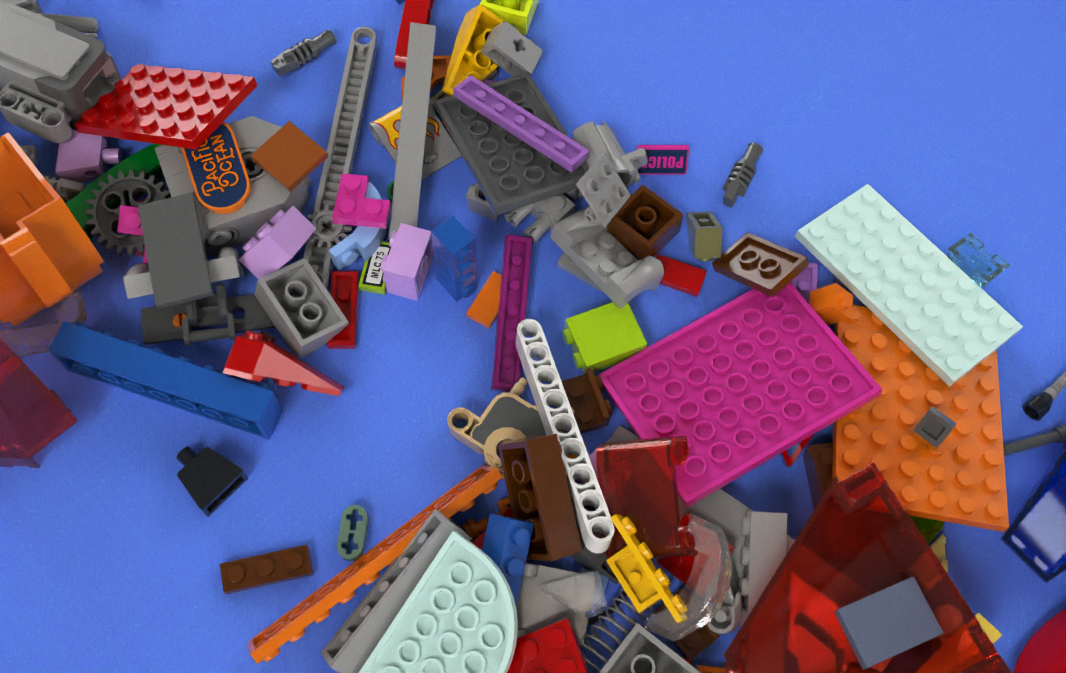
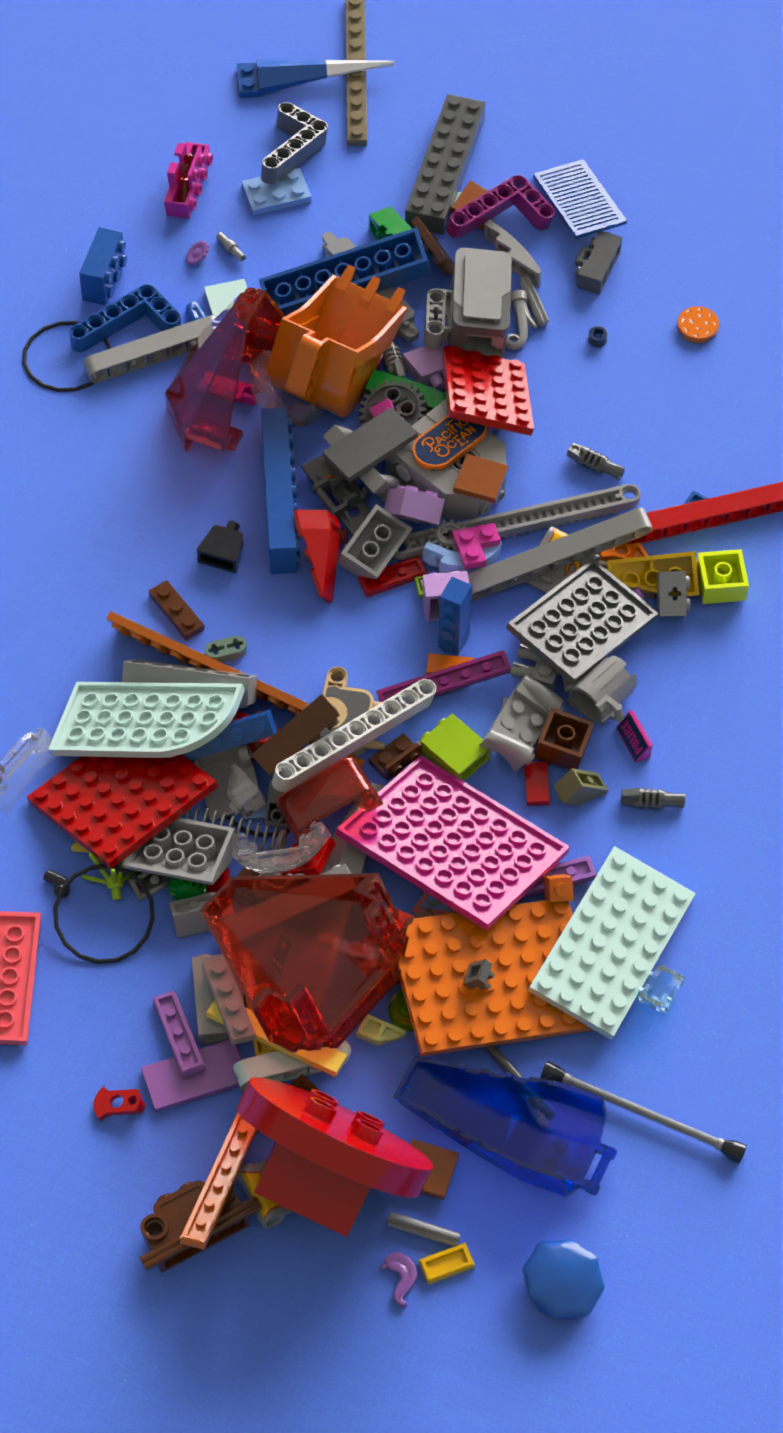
camera: 70 degrees right, 10 degrees down
medium lavender plate [453,75,589,173] -> none
light grey hinge [576,153,631,228] -> none
yellow bracket [606,514,688,623] -> none
reddish brown plate [712,232,809,298] -> none
sand blue tile [834,576,944,670] -> none

